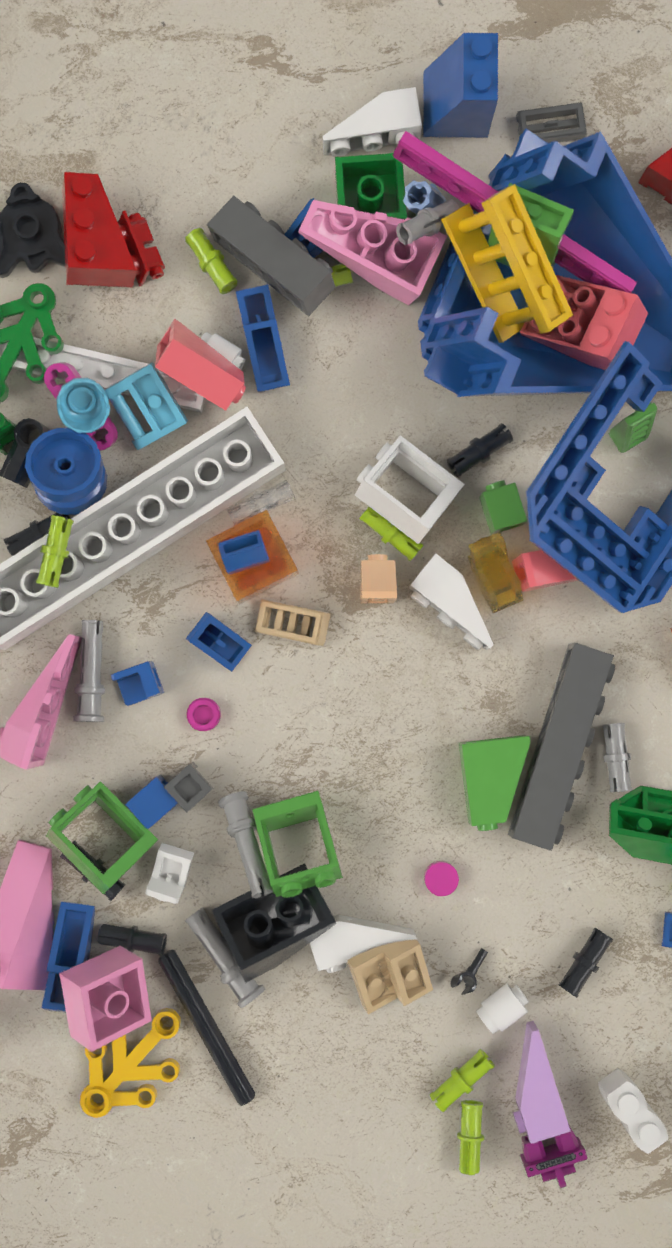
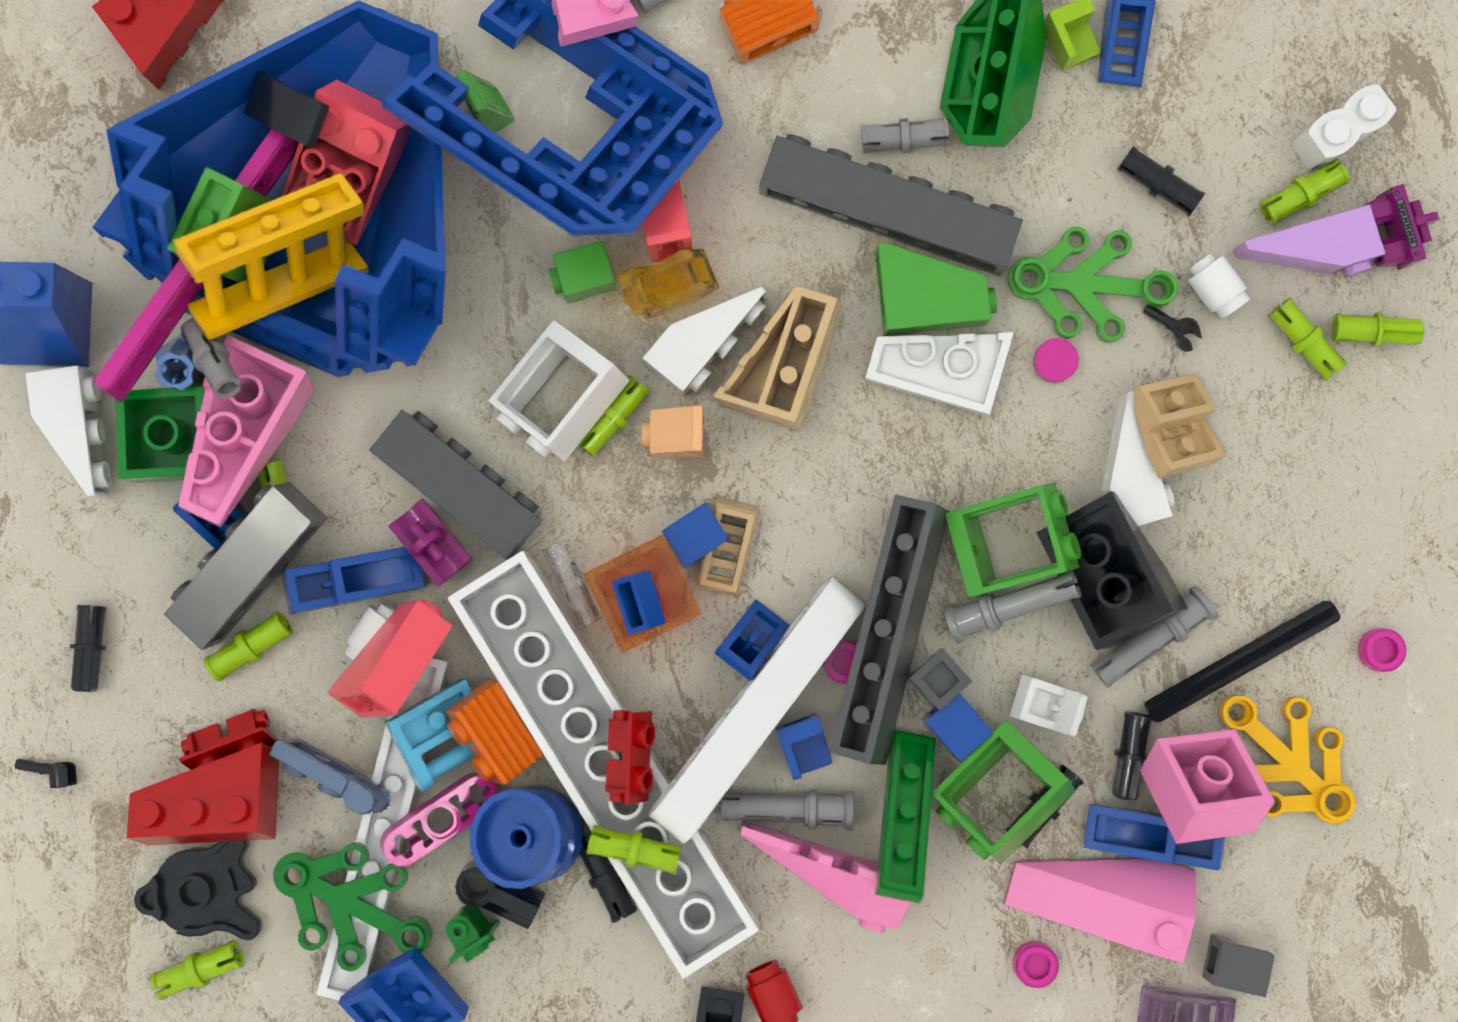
camera: 90 degrees left, 0 degrees up
medium azure hair [56,378,110,433] -> none
black pin [447,423,513,478] -> none
dark grey tile [516,102,587,143] -> none
none -> black hand [15,759,77,788]
none -> black axle [69,605,107,692]
none -> black slope [244,72,330,148]
none -> sand blue hinge [269,739,391,815]
none -> dark grey brick [369,410,543,560]
none -> magenta hips [388,498,473,587]
none -> orange brick [445,680,544,785]
none -> red hinge [605,710,656,805]
none -> white beam [648,576,865,844]
none -> blue panel [662,502,728,569]
none -> tan wedge [713,285,843,431]
none -> dark grey brick [829,495,950,765]
none -> white wing [864,332,1014,416]
none -> green tile [875,730,936,904]
none -> bright green plant [1008,227,1178,343]
none -> lime pin [1259,159,1350,226]
none -> dark pink tile [1358,628,1406,672]

